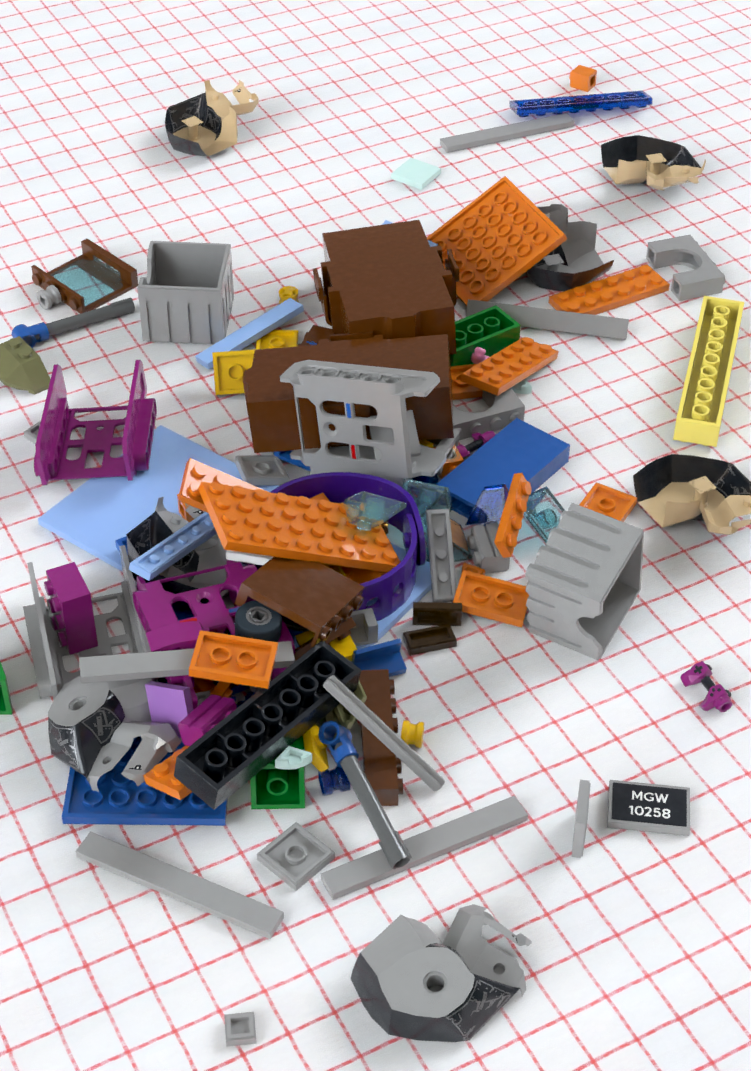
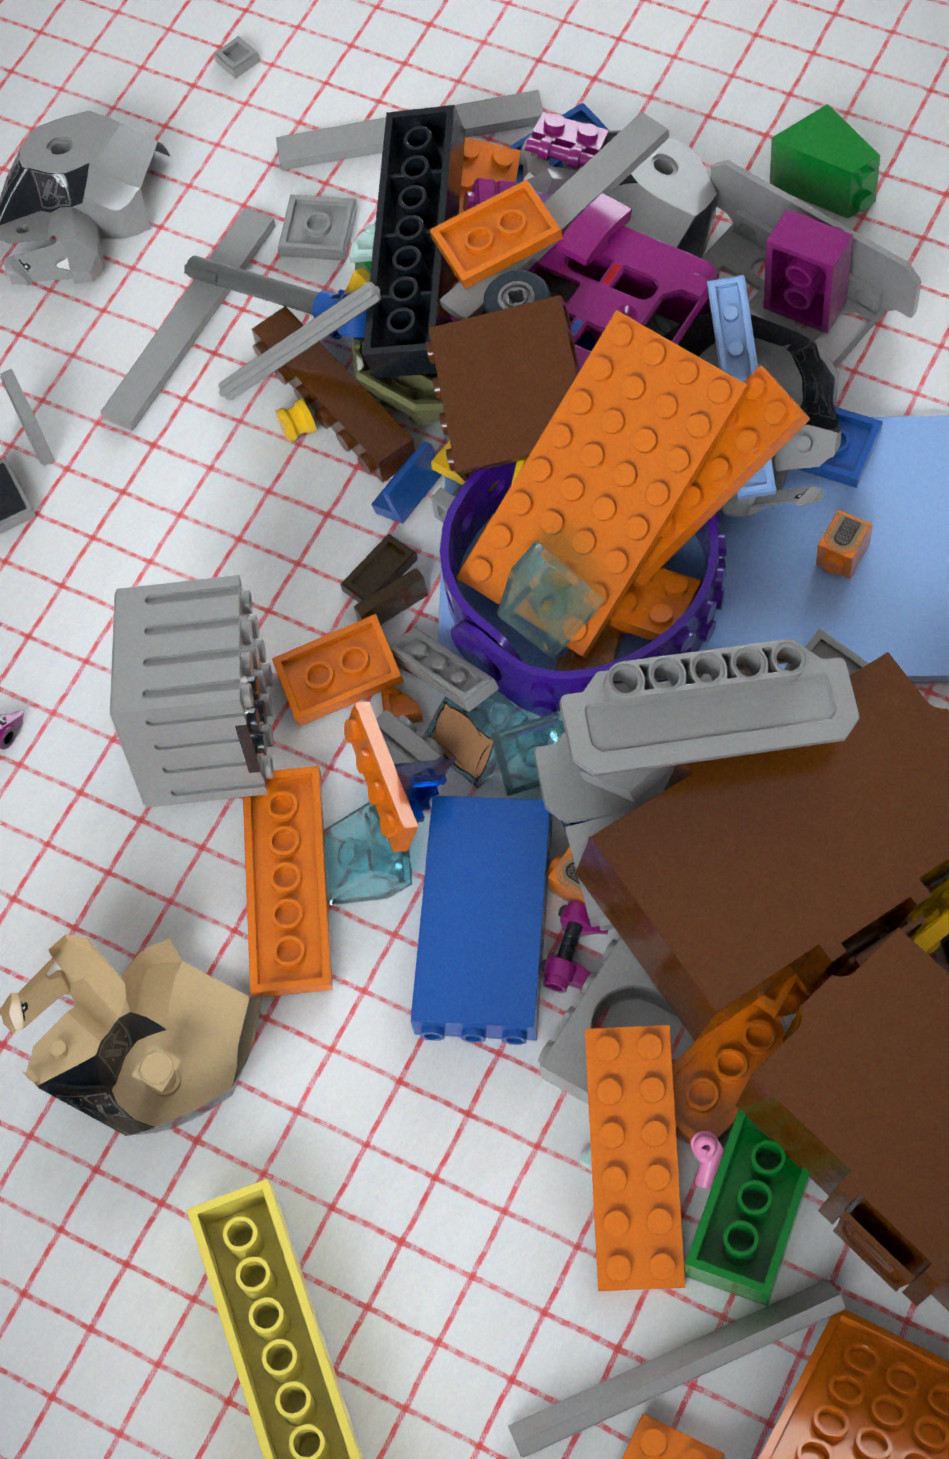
camera: 155 degrees right, 20 degrees up
none -> magenta plate [525,112,609,169]

